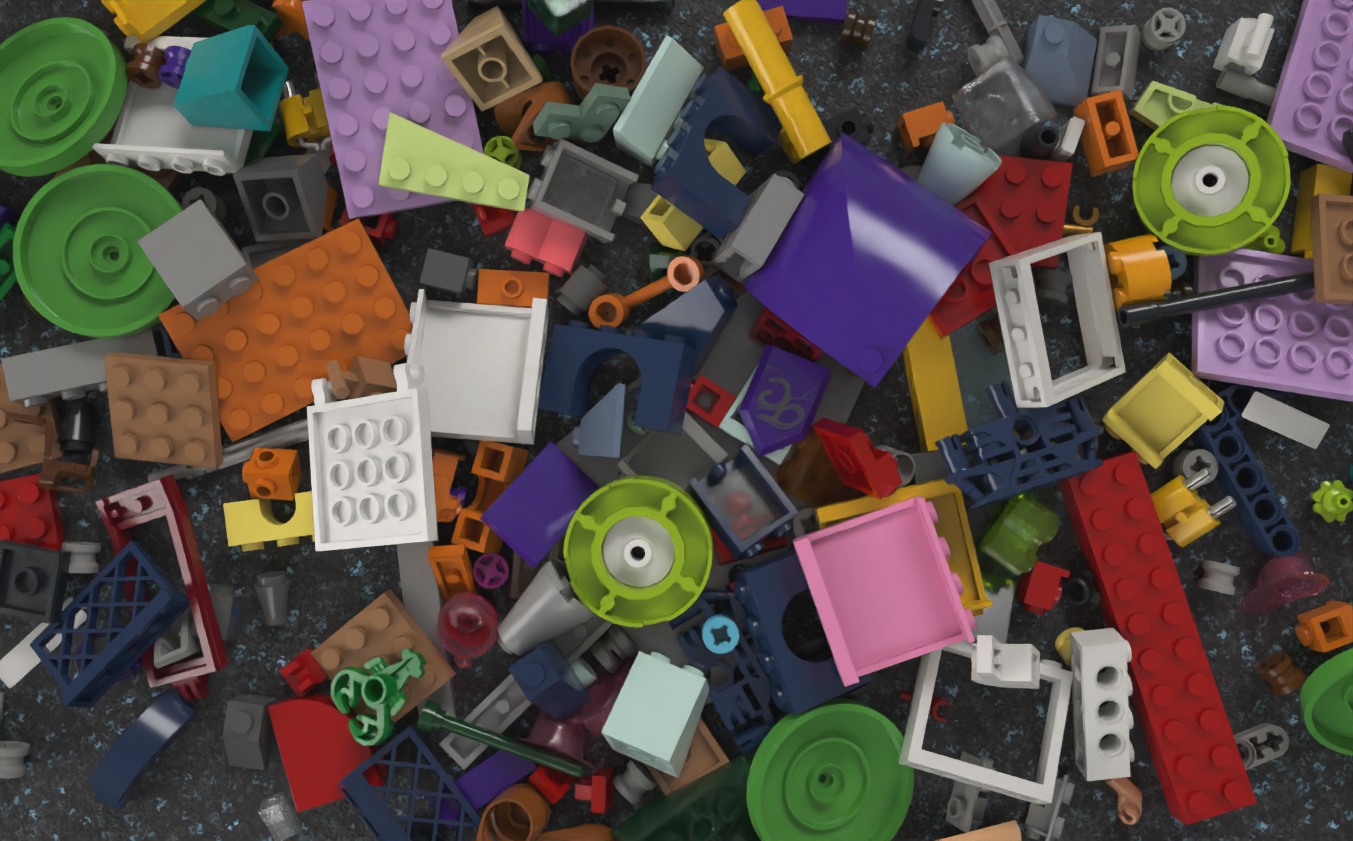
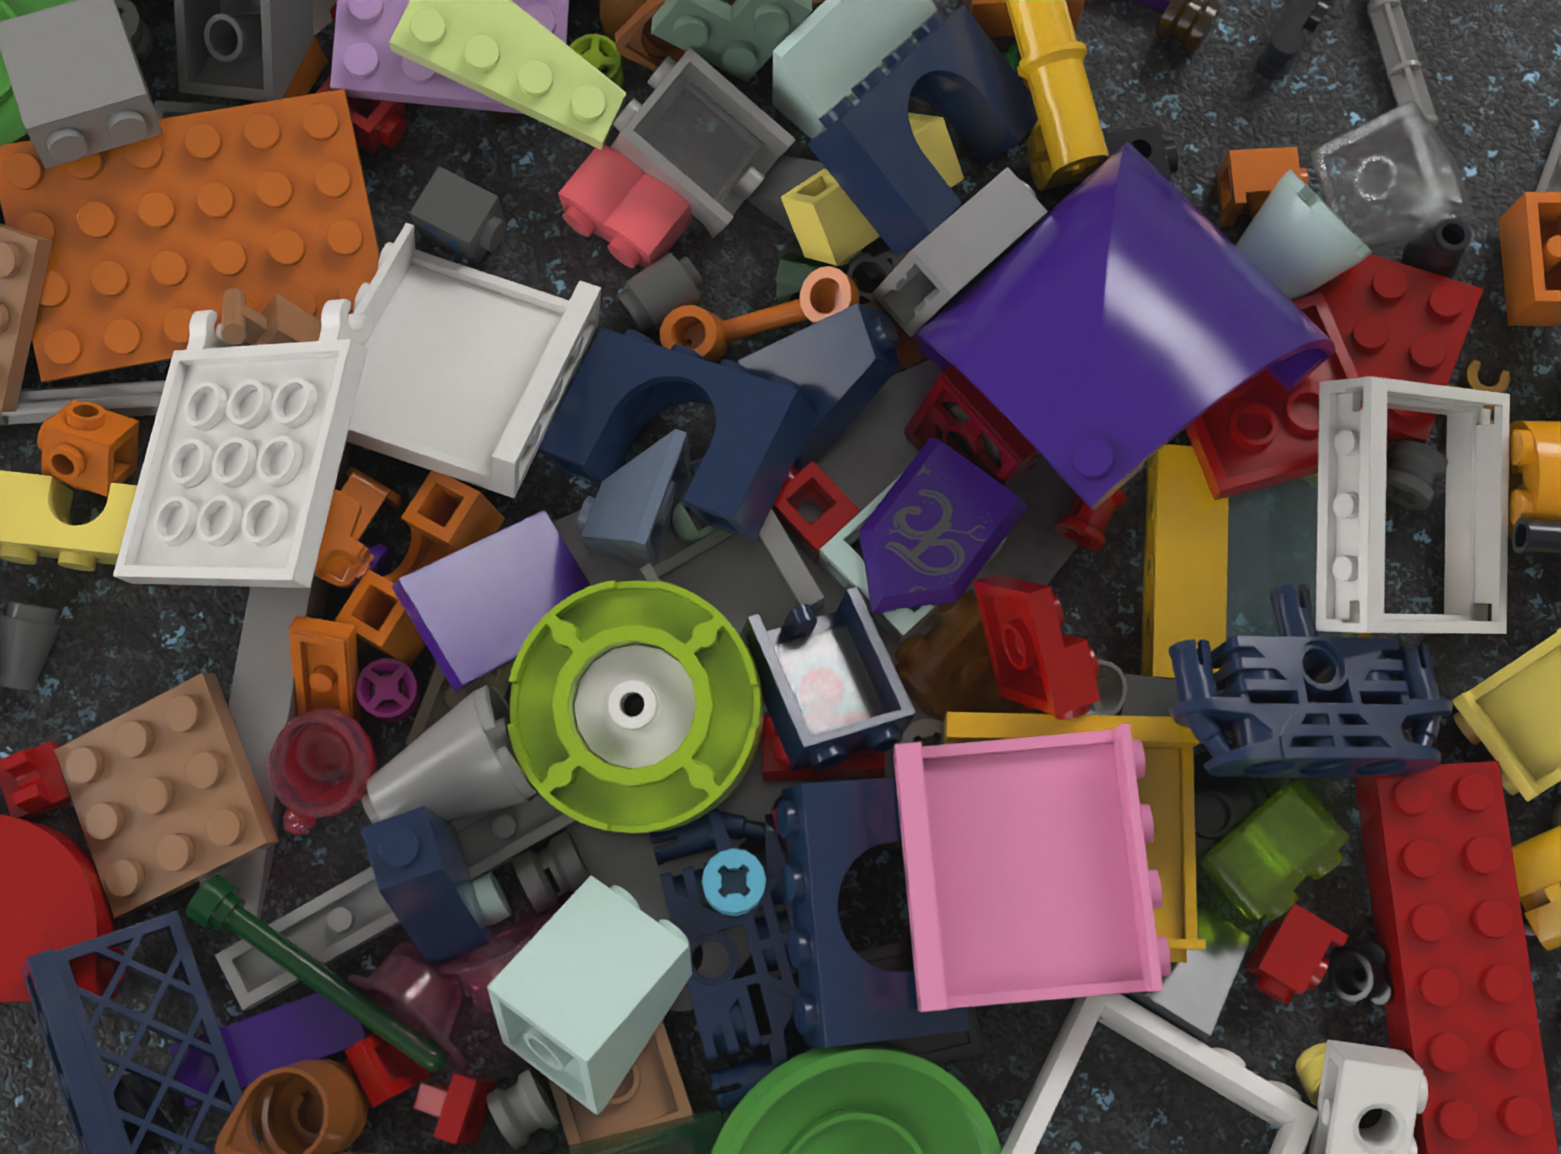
camera: 10 degrees right, 10 degrees down
green animal [331,648,426,746] -> none
red tile [471,203,516,238] -> none
orange plate [477,269,550,308] -> none
red hand [899,690,952,722] -> none
light grey wheel [967,35,1010,80] -> none
white brick [971,635,1040,689] -> none
dark brown wheel [975,312,1005,356] -> none
sand blue slope [1015,15,1097,108] -> none
white tile [1052,116,1086,162] -> none

